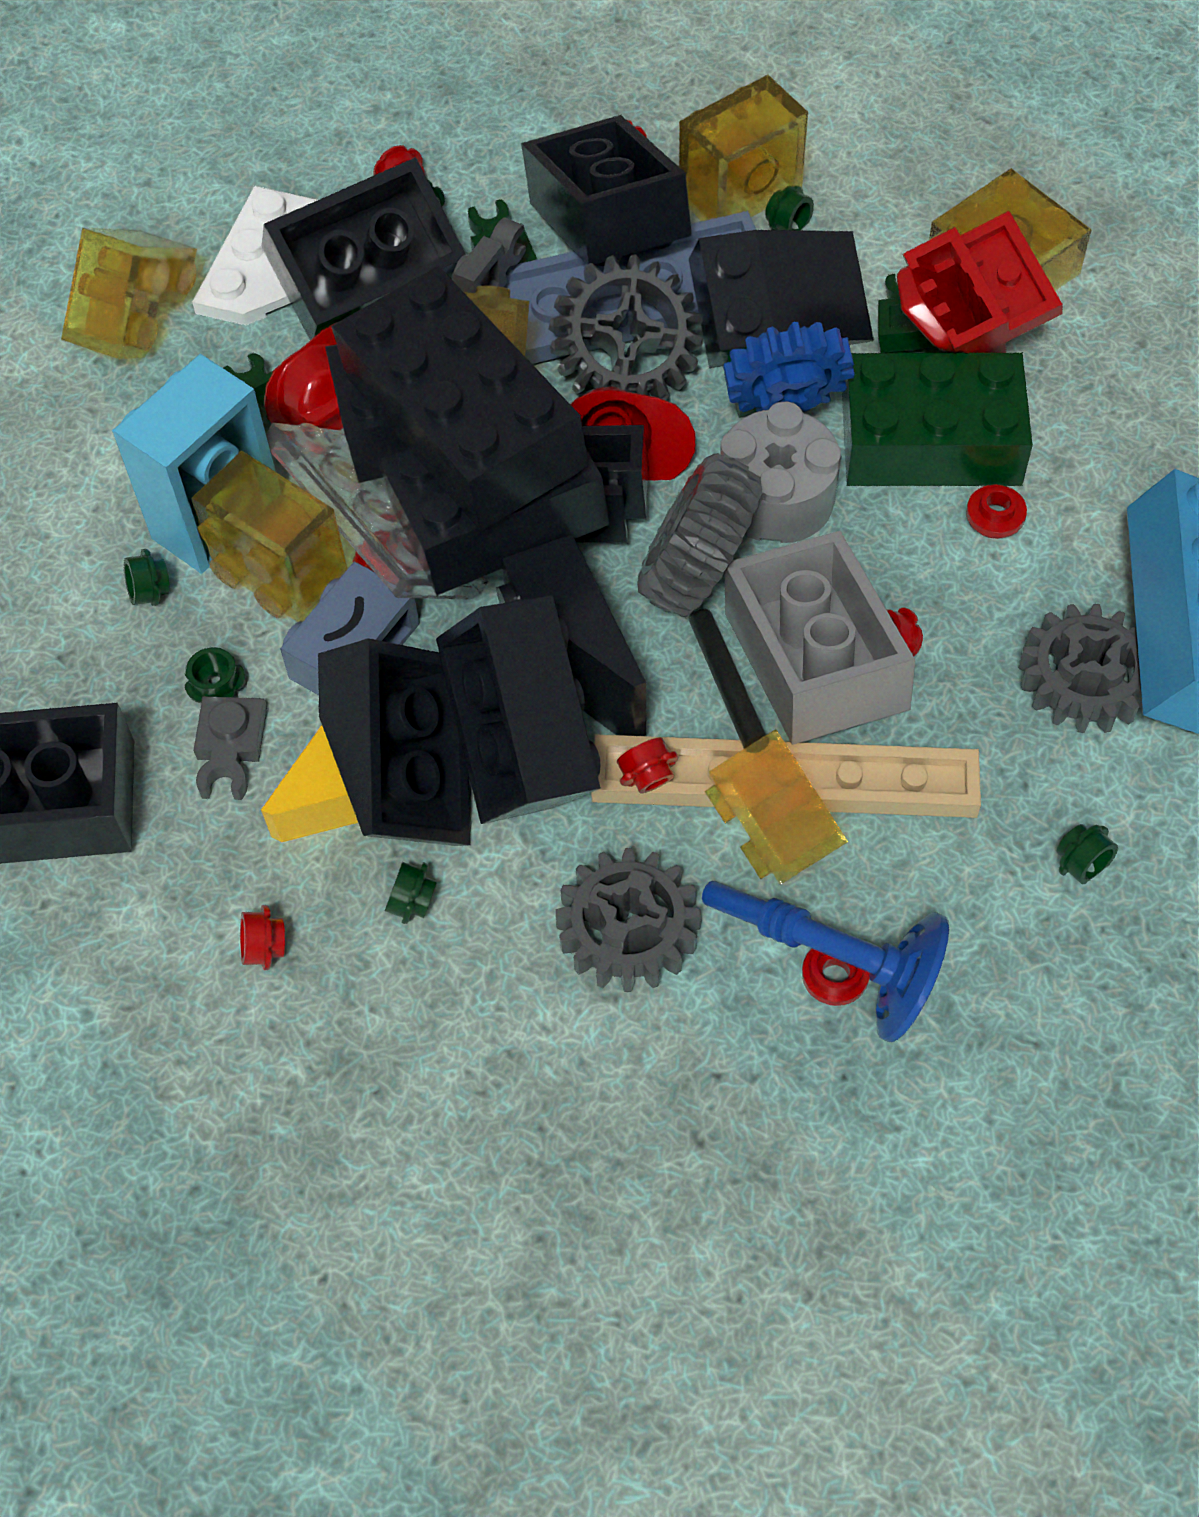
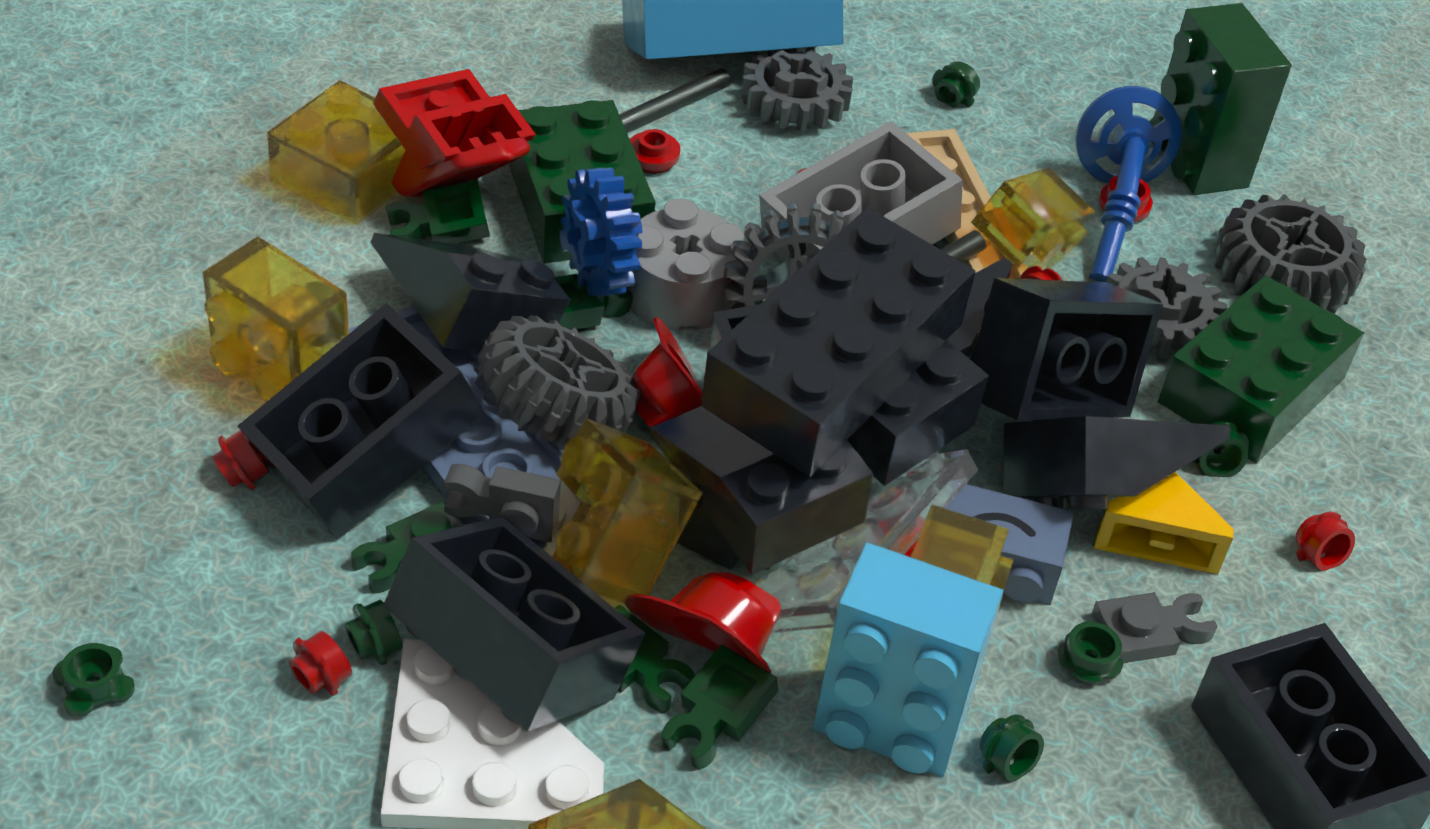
camera: 115 degrees left, 15 degrees down
none -> dark green plate [52,643,135,716]
none -> pearl dark grey bar [619,68,731,133]
none -> dark green brick [1150,3,1292,195]
none -> dark green brick [1158,275,1364,464]
none -> dark grey gear [1215,194,1367,313]

